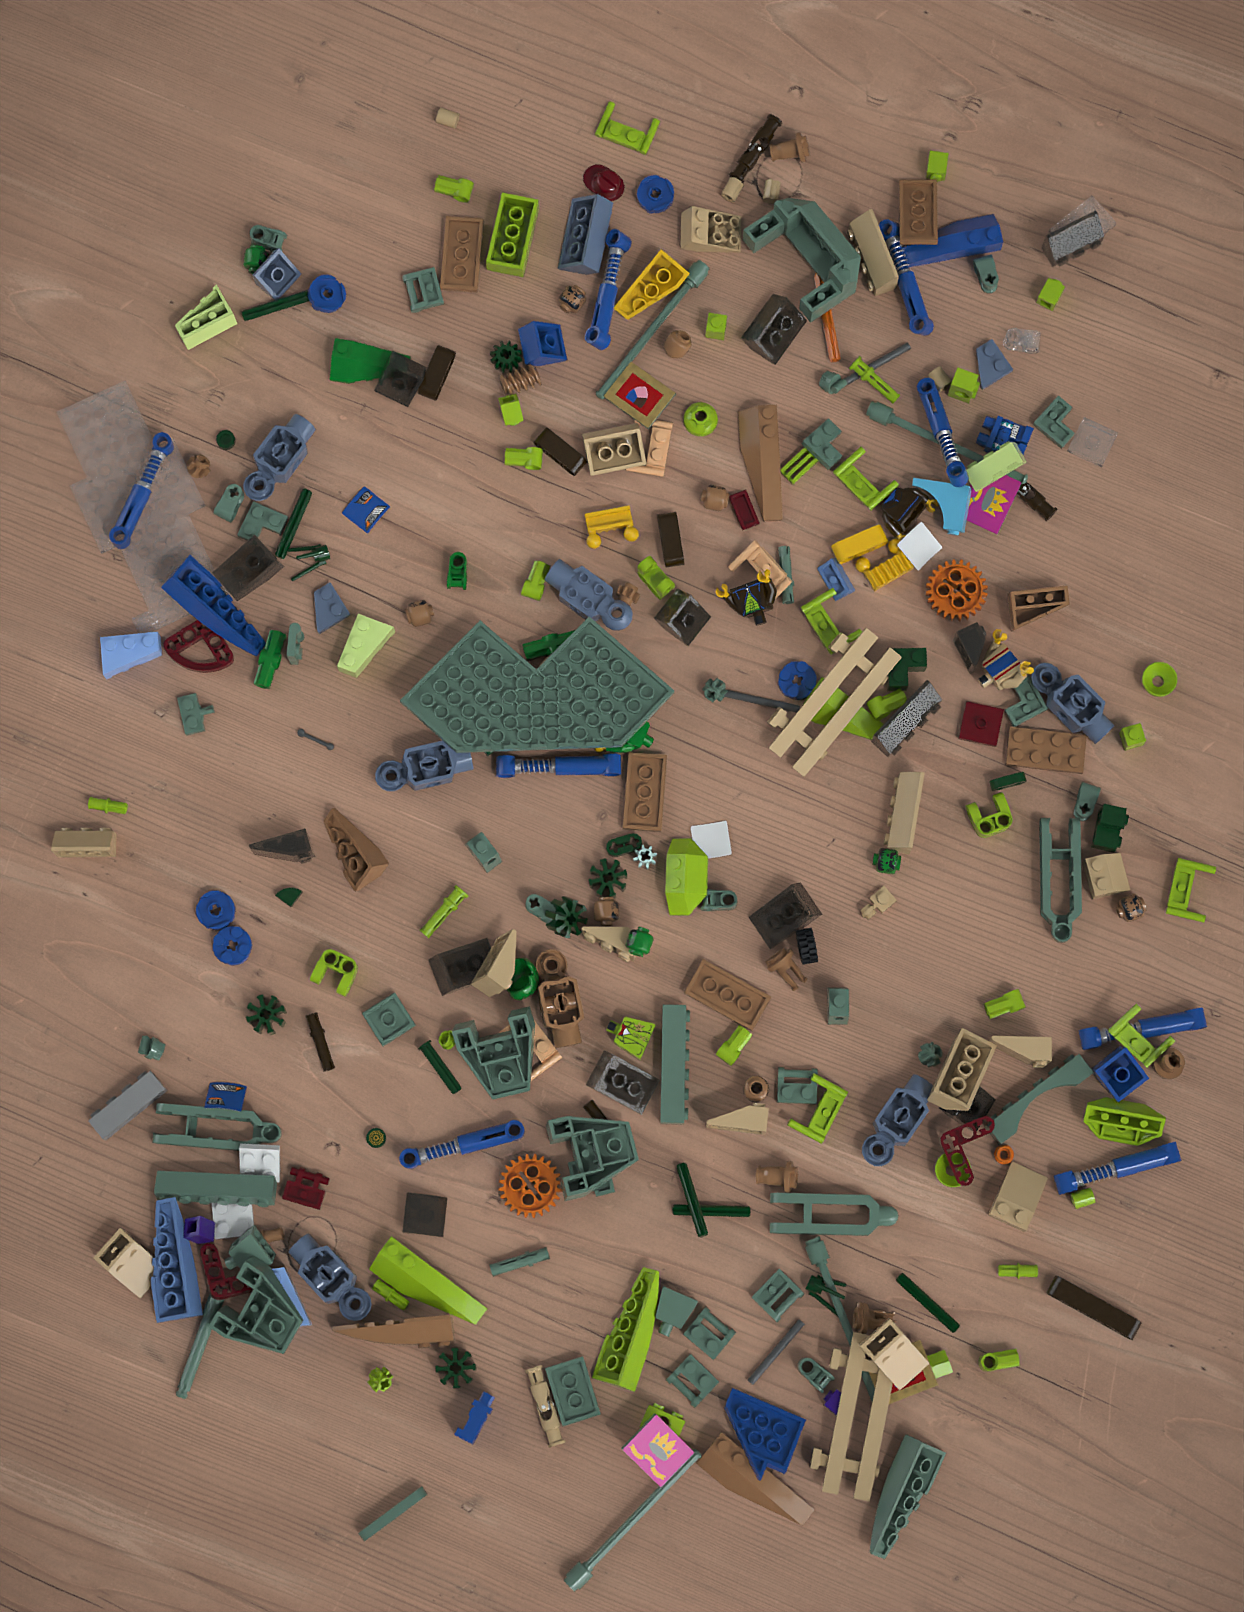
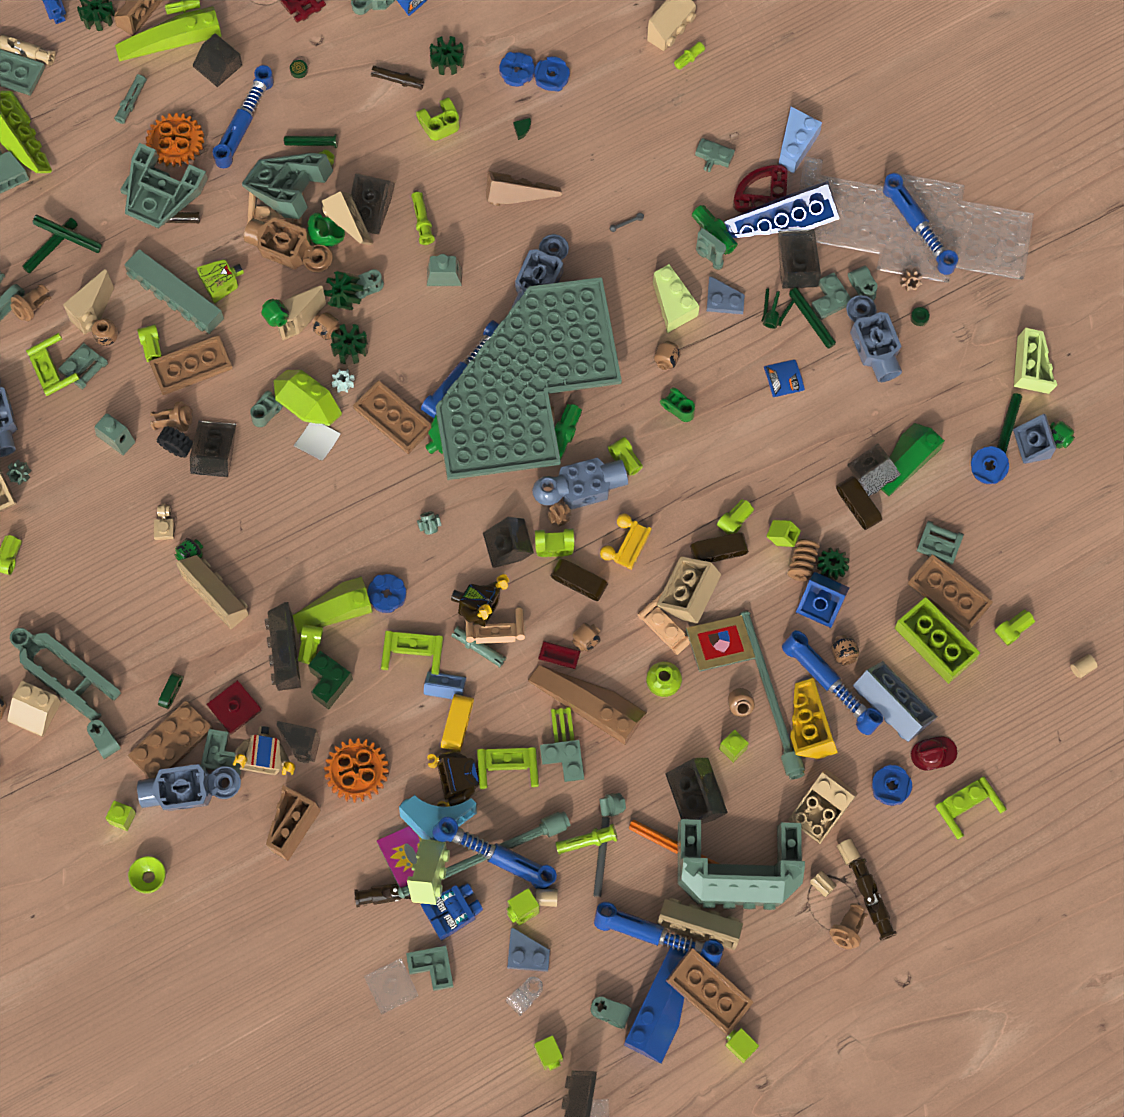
camera: 125 degrees right, 10 degrees down
clear smoke slope [249,828,315,864] -> none
sand green piece [250,225,287,252] -> none
sand green plate [362,993,416,1047] -> none
clear smoke slope [586,1051,660,1115] -> none
dark green beam [606,833,642,857] -> none
dark grey bar [724,690,800,713] -> none
tan fence [767,628,902,777] -> none
yellow gear [855,539,914,592] -> none
white sticker [897,522,942,570] -> none
lime piece [965,792,1013,838] -> none
dark green brick [1091,804,1129,853] -> none

